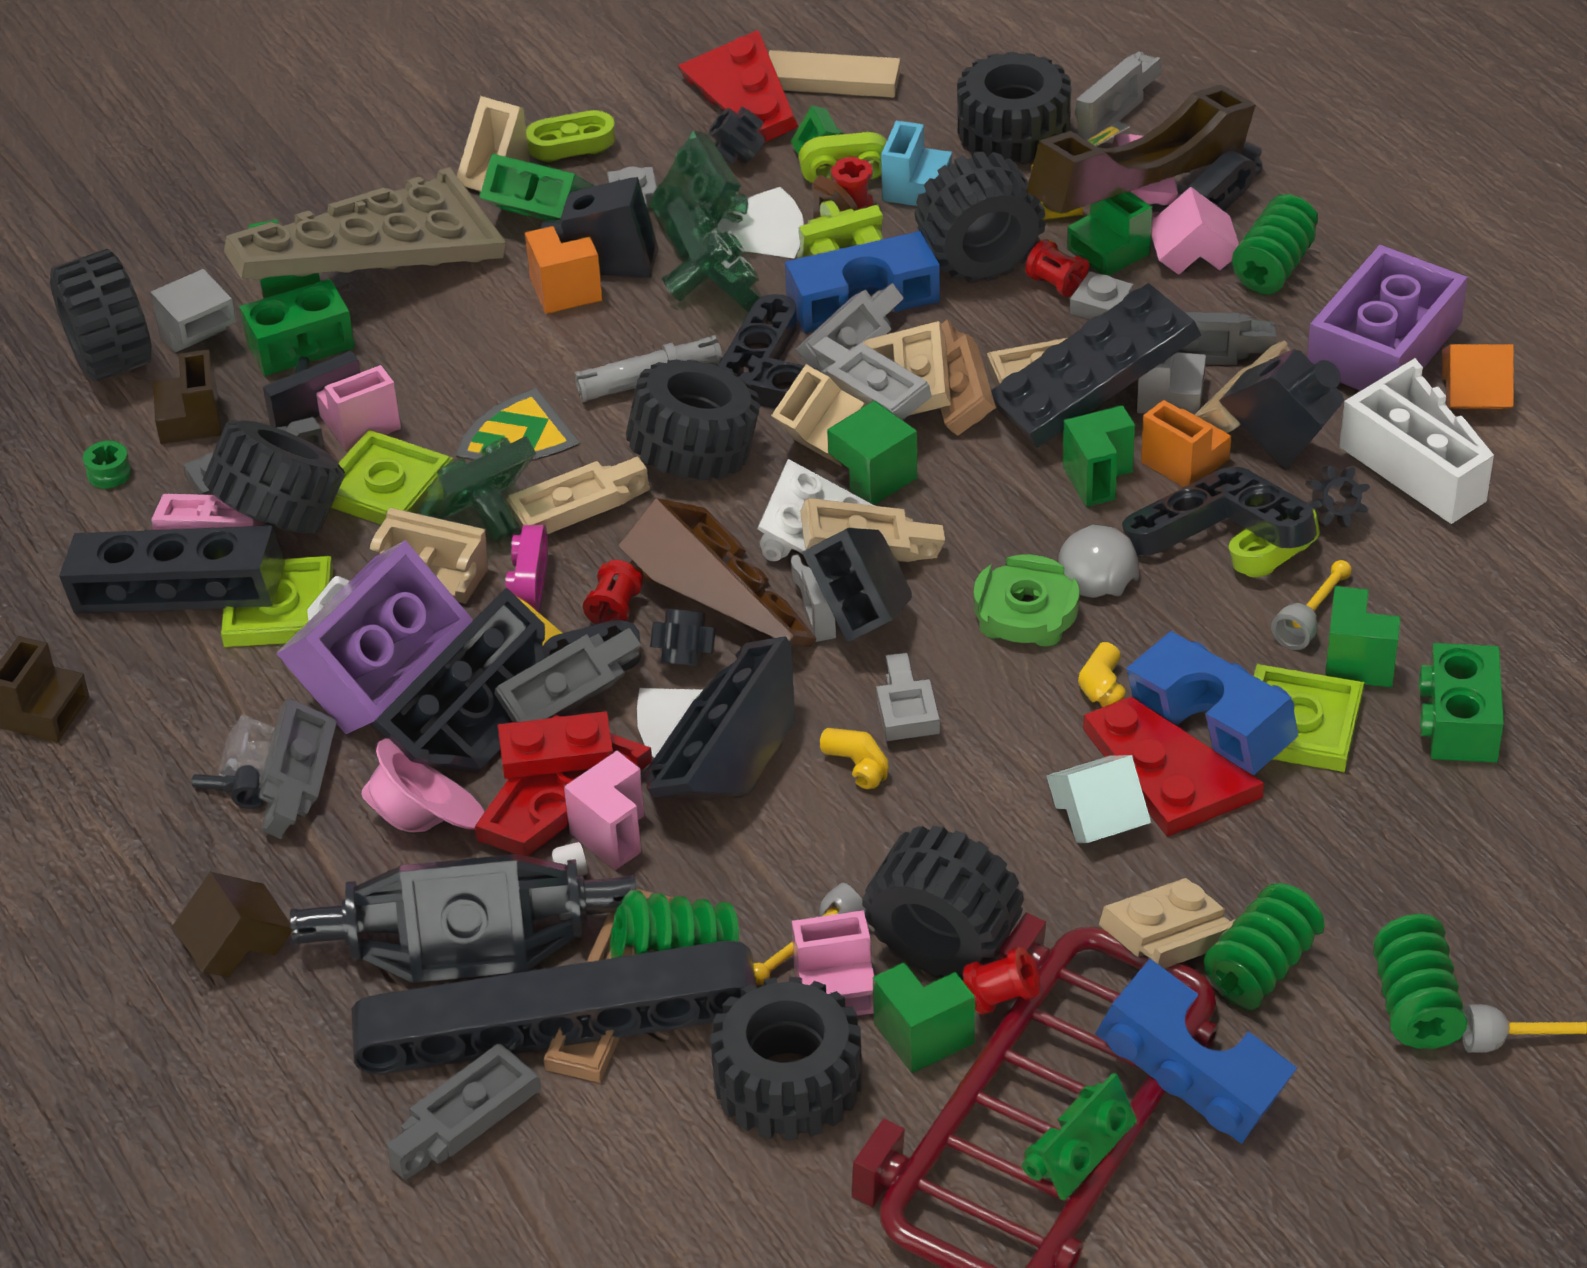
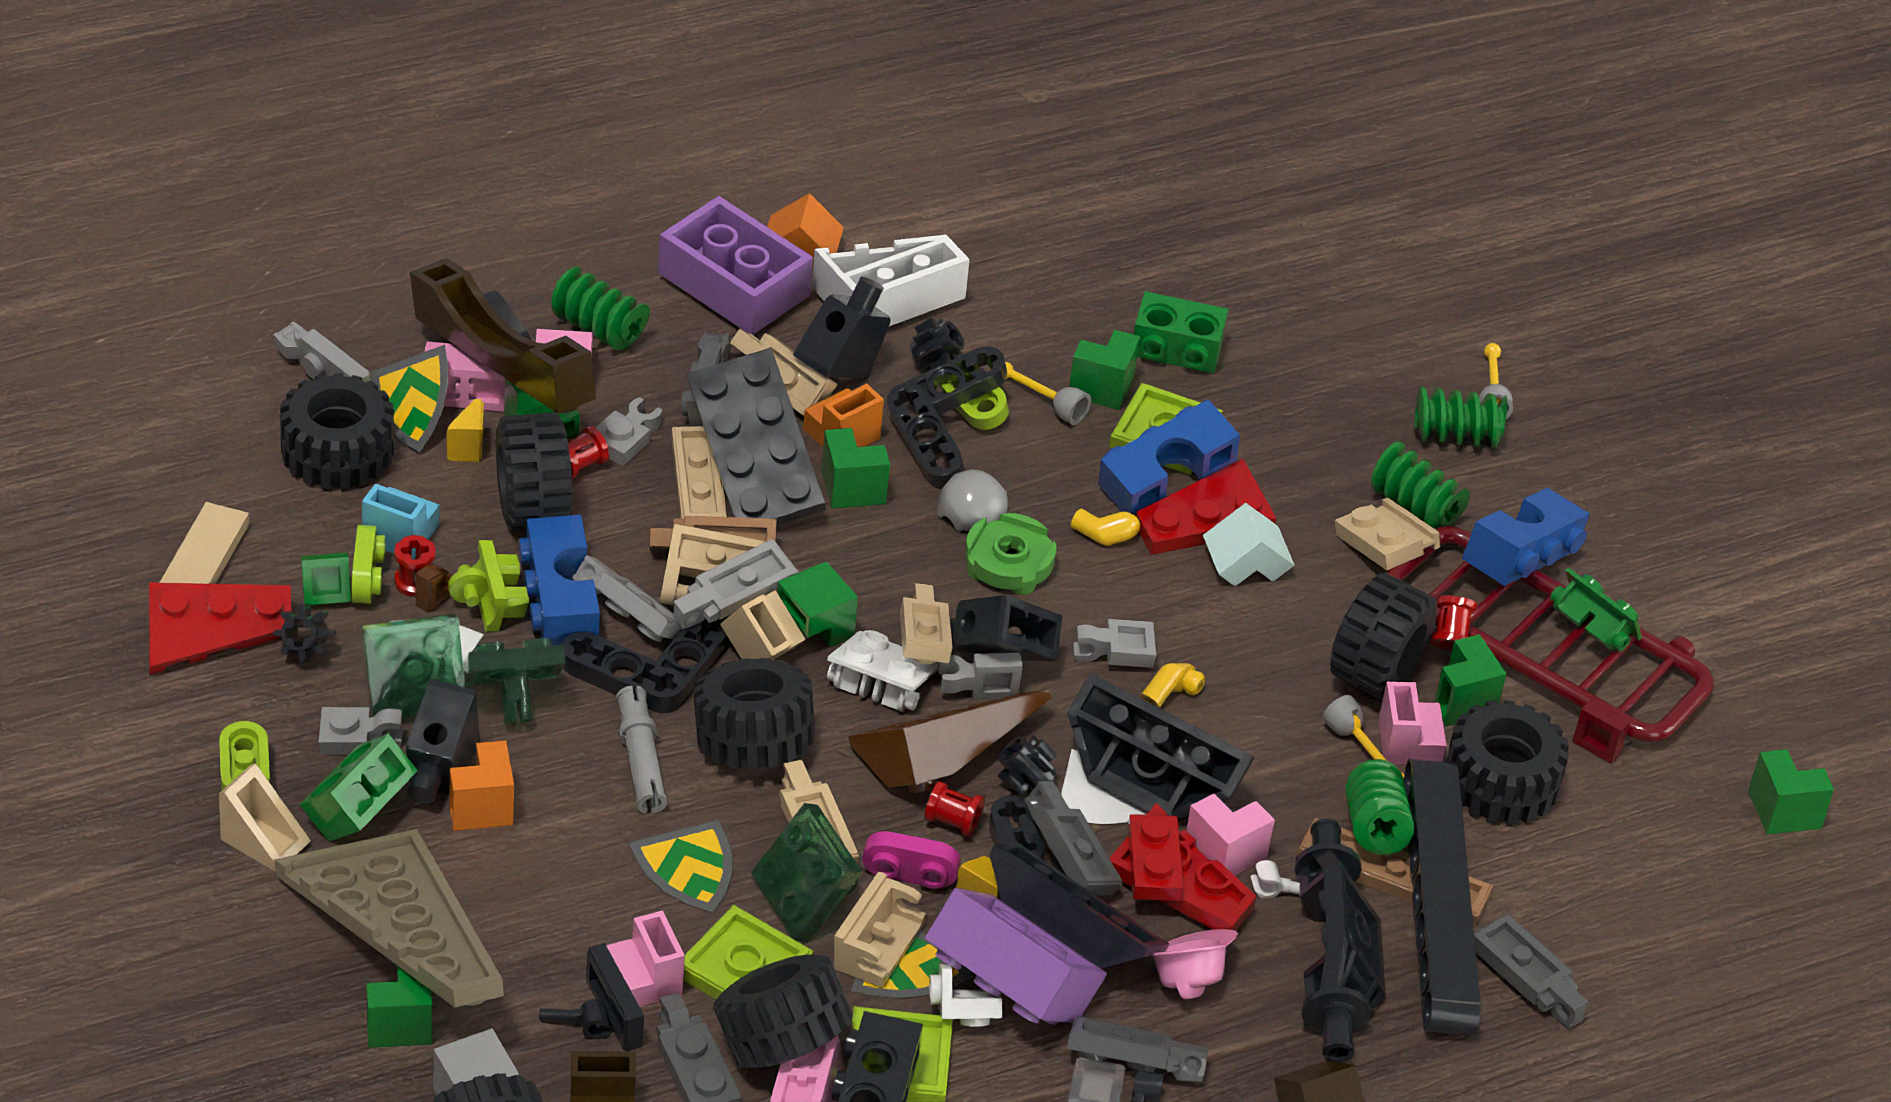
camera: 90 degrees left, 0 degrees up
green brick [239,279,355,376] -> none

